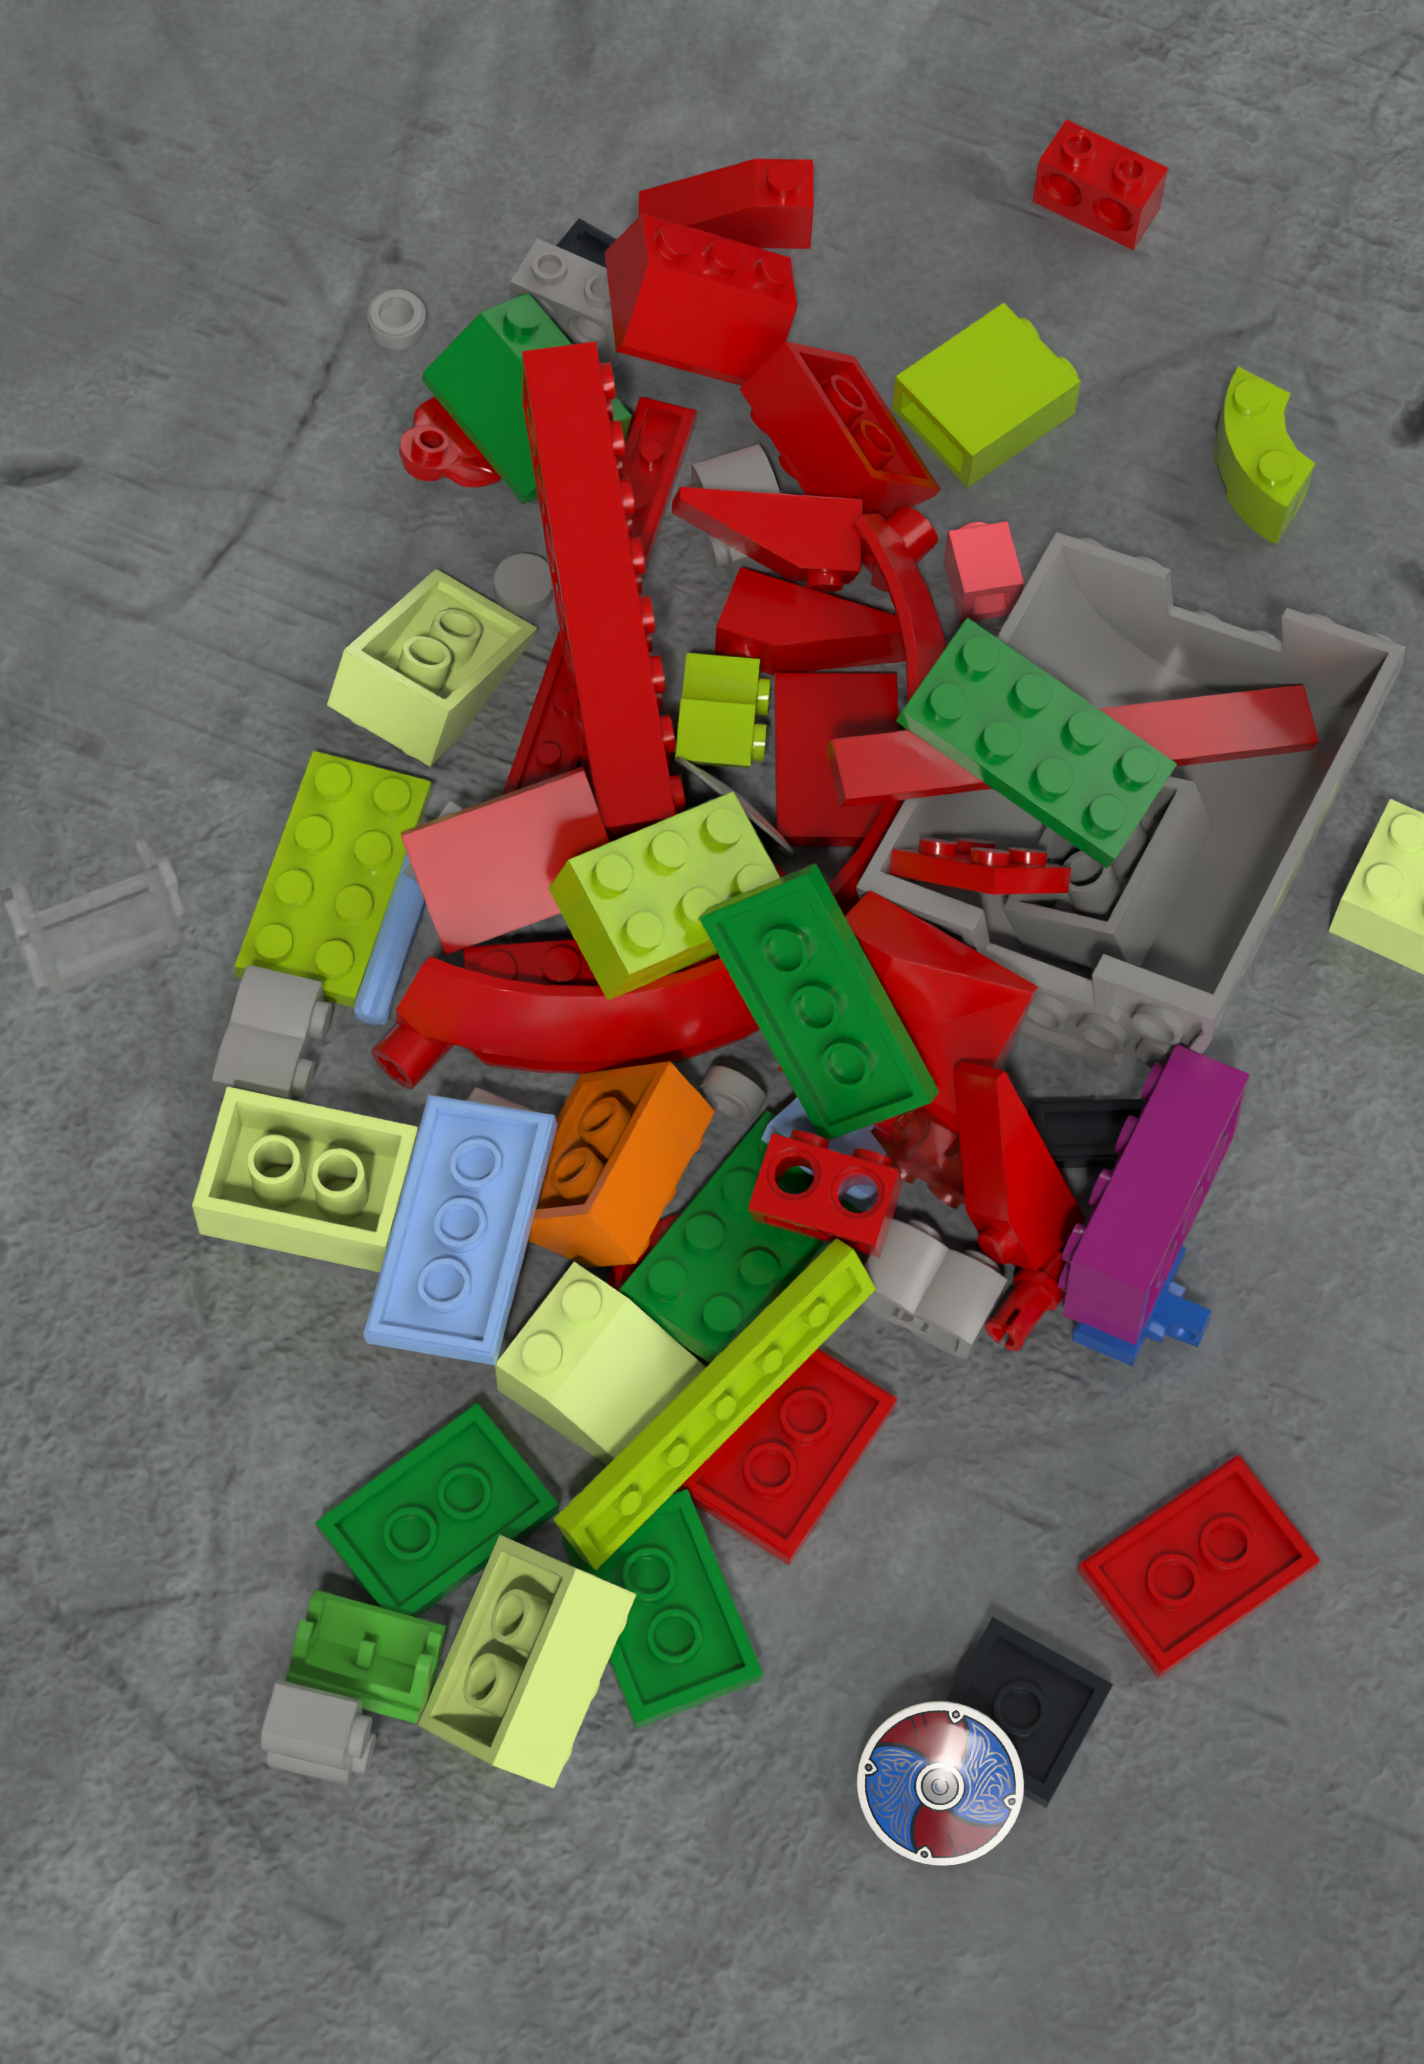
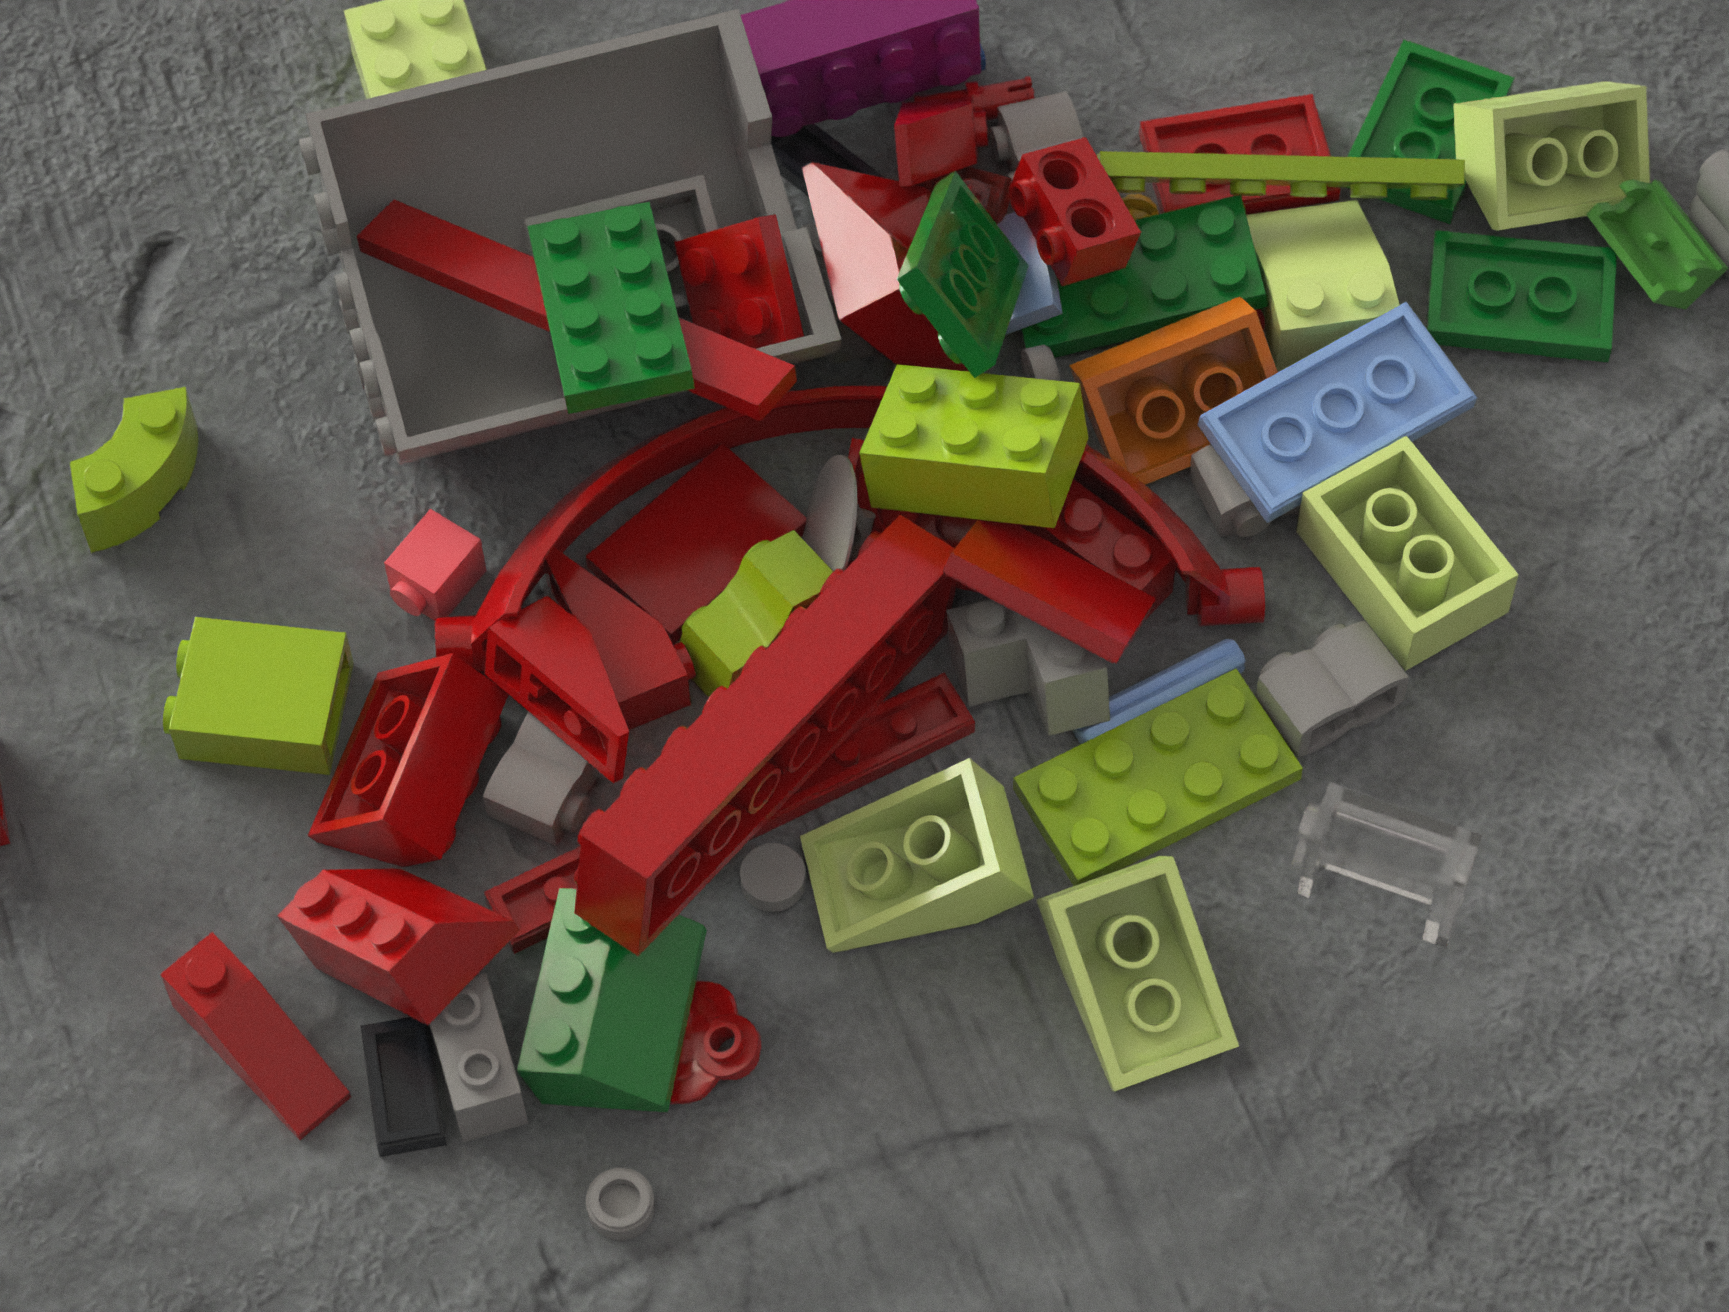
camera: 130 degrees left, 5 degrees down
none -> yellowish green slope [1036,856,1239,1092]

